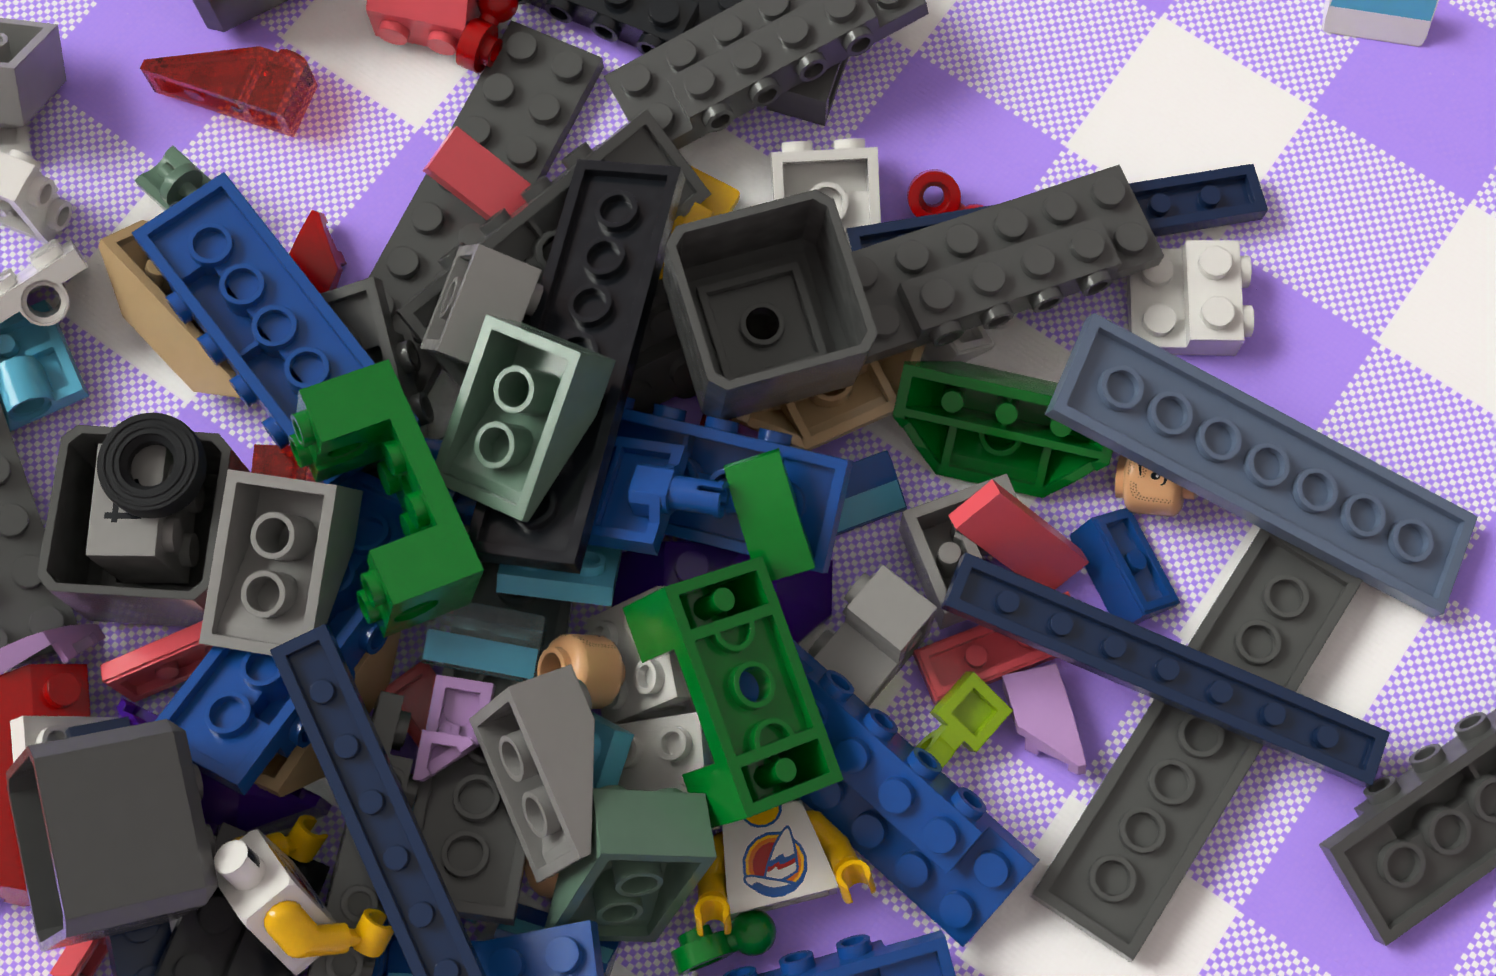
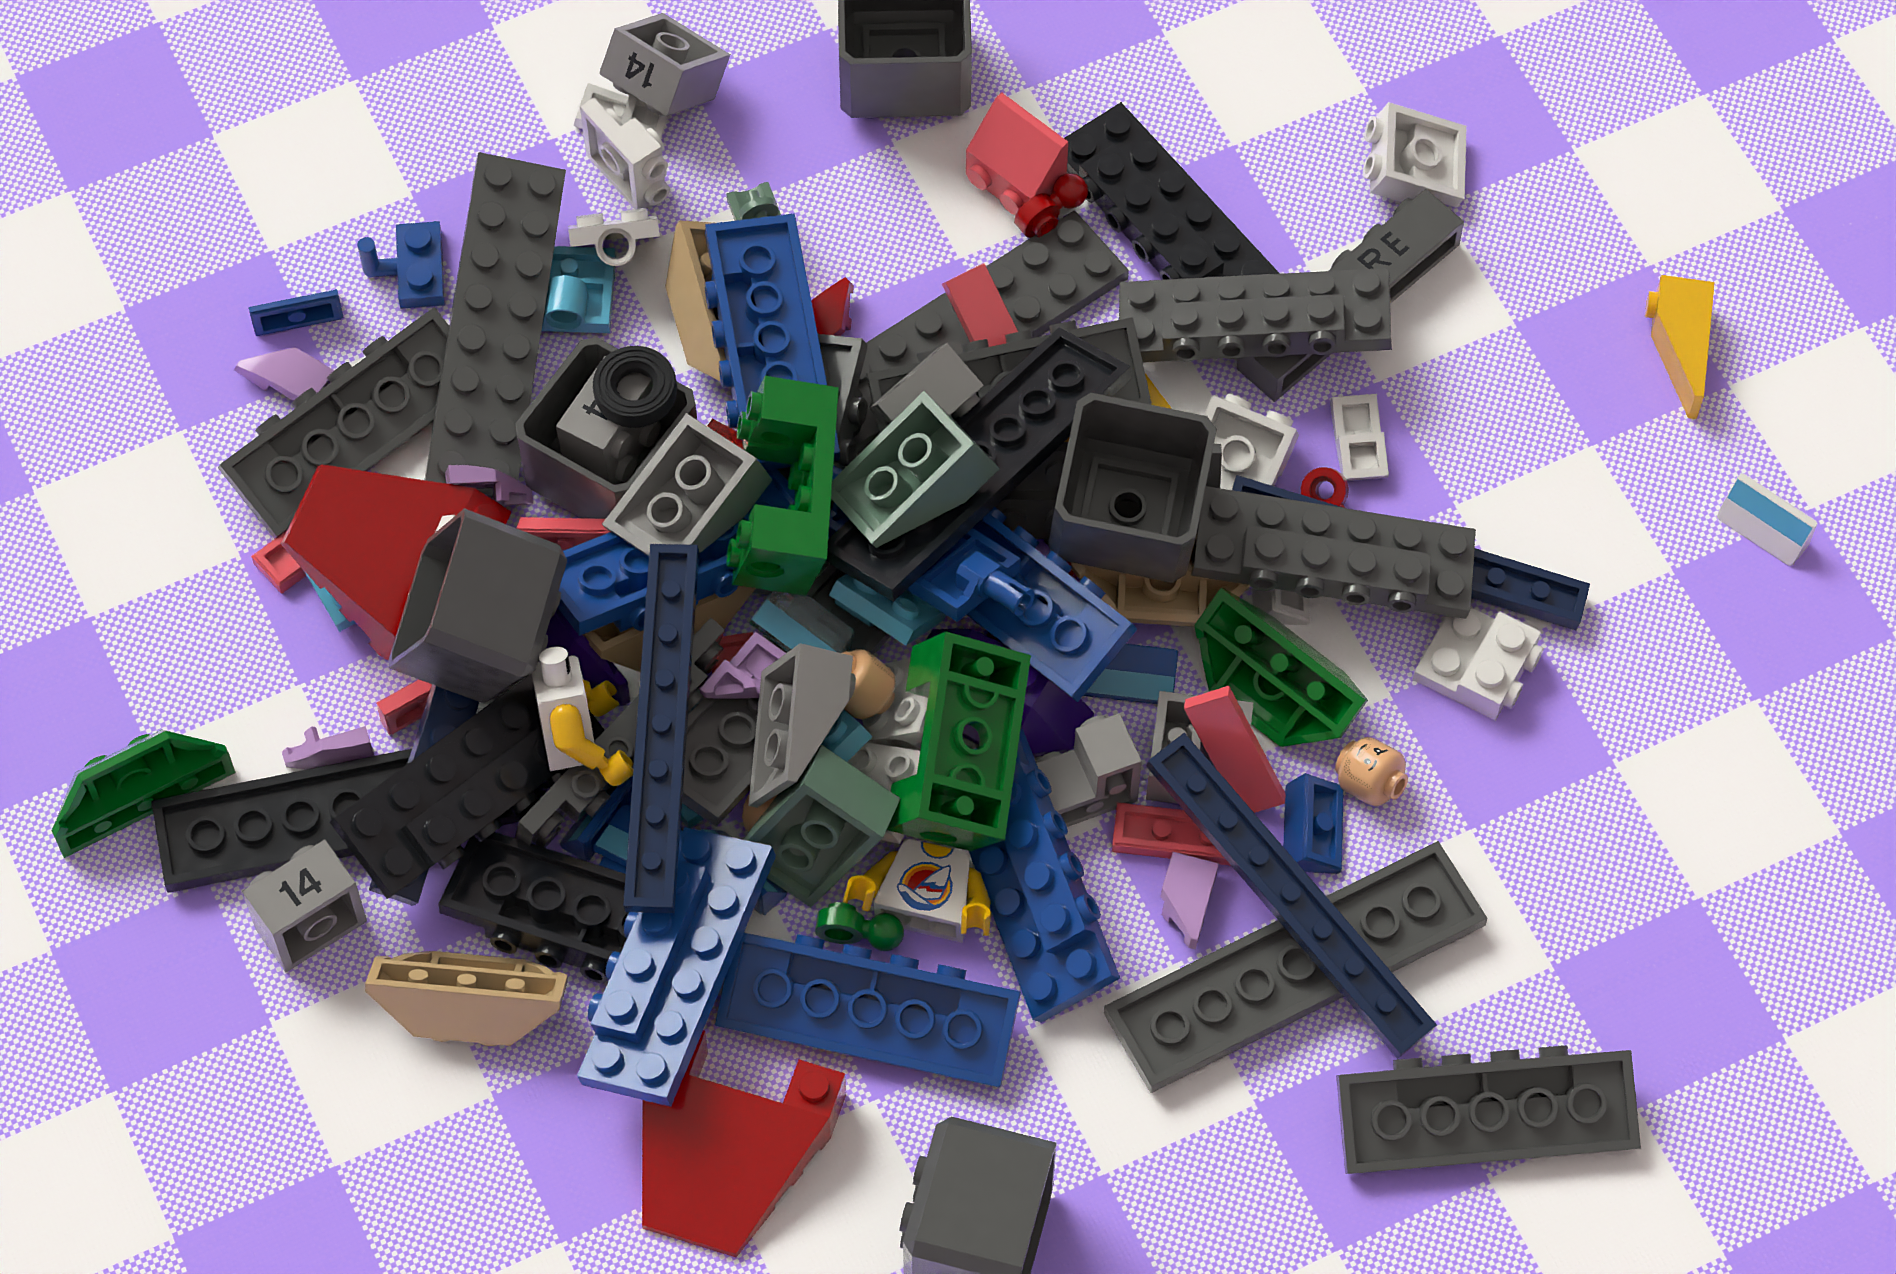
camera: 25 degrees right, 10 degrees down
clear red slope [140,46,318,137] -> none
green slope [724,448,815,581] -> none
lime plate [915,671,1013,768] -> none
sand blue plate [1045,313,1478,618] -> none
none -> white slope [1330,394,1389,481]

